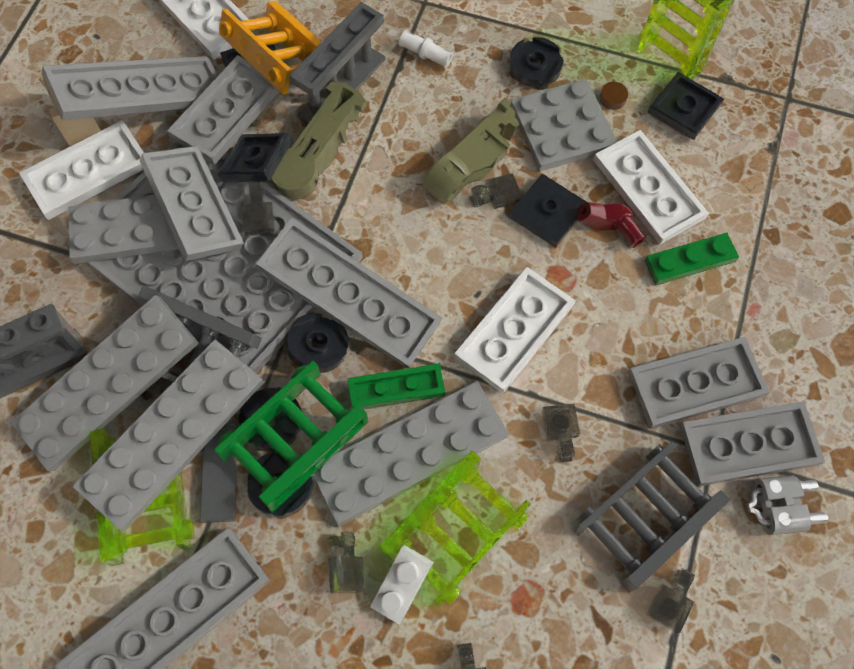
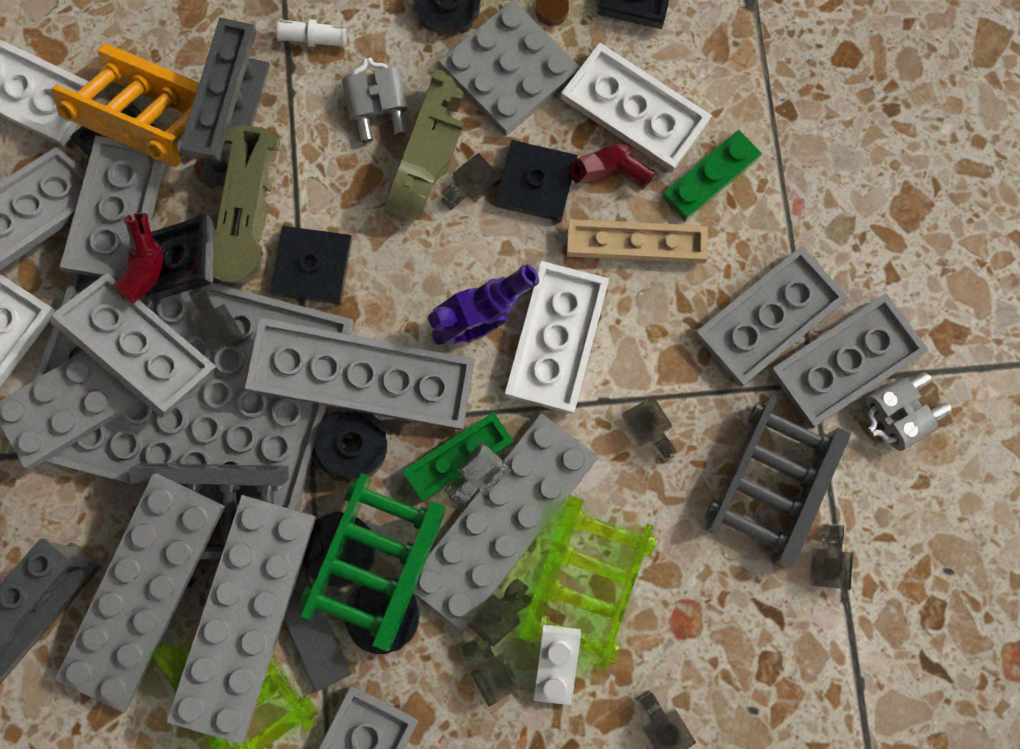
camera: 25 degrees left, 10 degrees up
none -> dark red arm [112,213,163,305]
none -> black plate [270,226,353,305]
none -> light grey piece [342,58,408,143]
none -> dark purple piece [428,264,539,345]
none -> clear smoke plate [445,441,511,508]
none -> clear smoke plate [466,579,532,647]
none -> tan plate [566,219,708,264]

